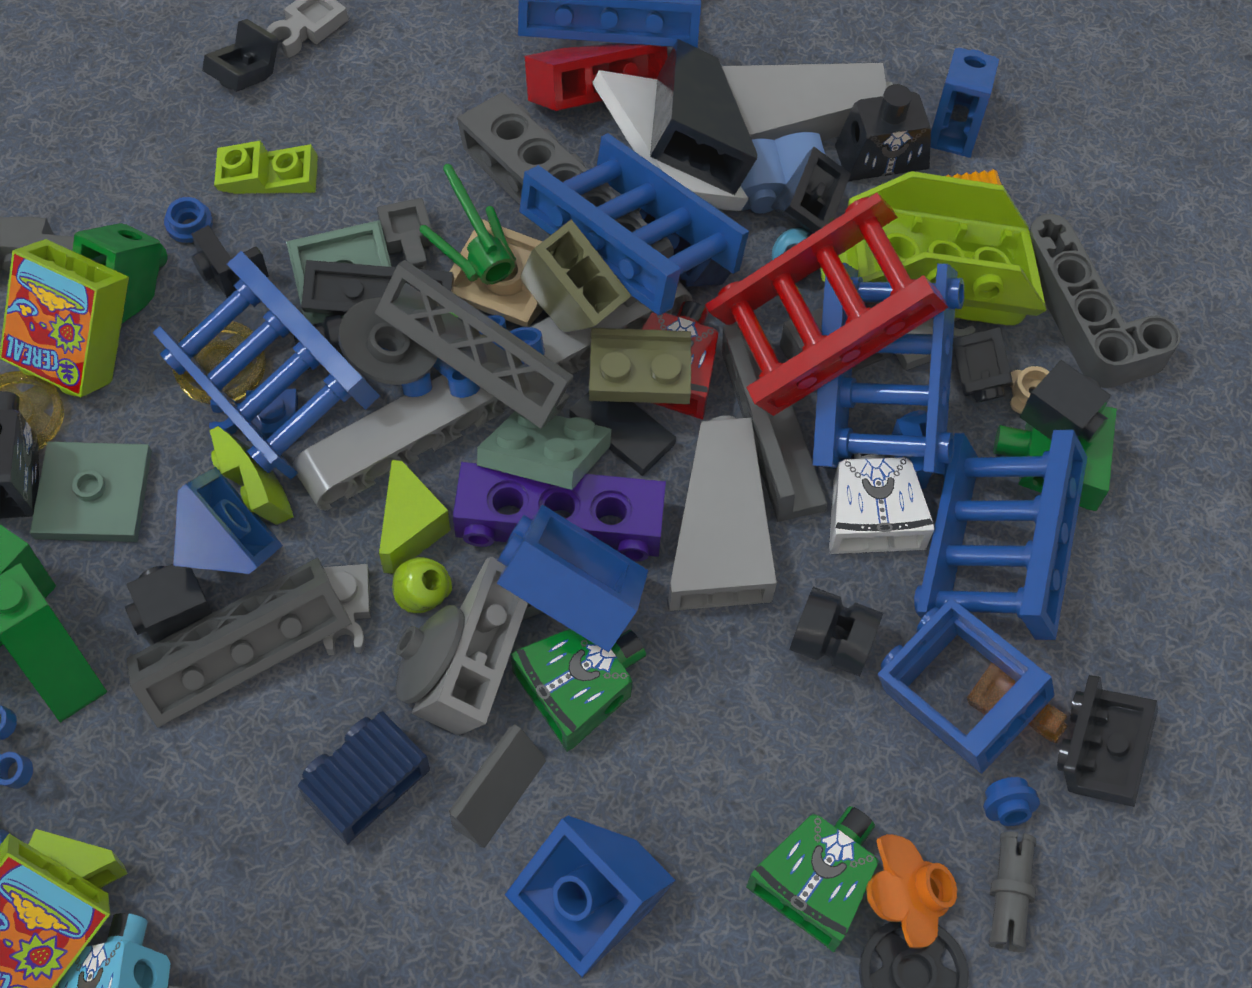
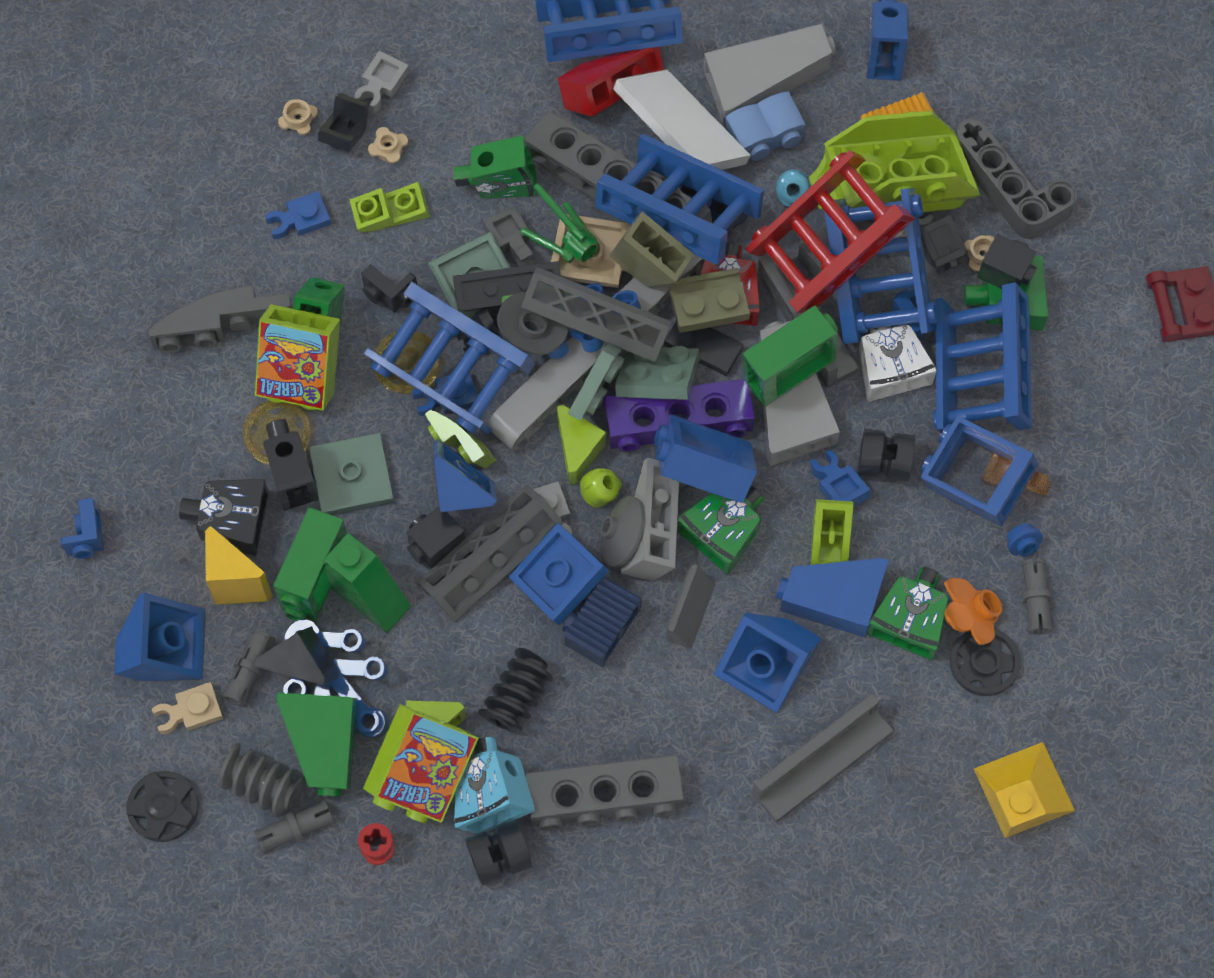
camera: 10 degrees left, 5 degrees up
blue plate [164,197,213,243] -> none
black slope [650,39,757,195] -> none
black slope [771,147,851,234] -> none
black torso [835,84,931,181] -> none
black bracket [1057,675,1158,807] -> none
none -> blue plate [265,191,331,239]
none -> tan plate [278,99,318,135]
none -> tan plate [368,127,408,164]
none -> green torso [453,135,537,199]
none -> black piece [478,647,553,732]
none -> blue plate [509,523,609,626]
none -> sand green plate [568,343,625,421]
none -> green window [742,306,838,407]
none -> blue slope [776,558,889,638]
none -> blue plate [810,450,870,507]
none -> lime slope [811,499,854,565]

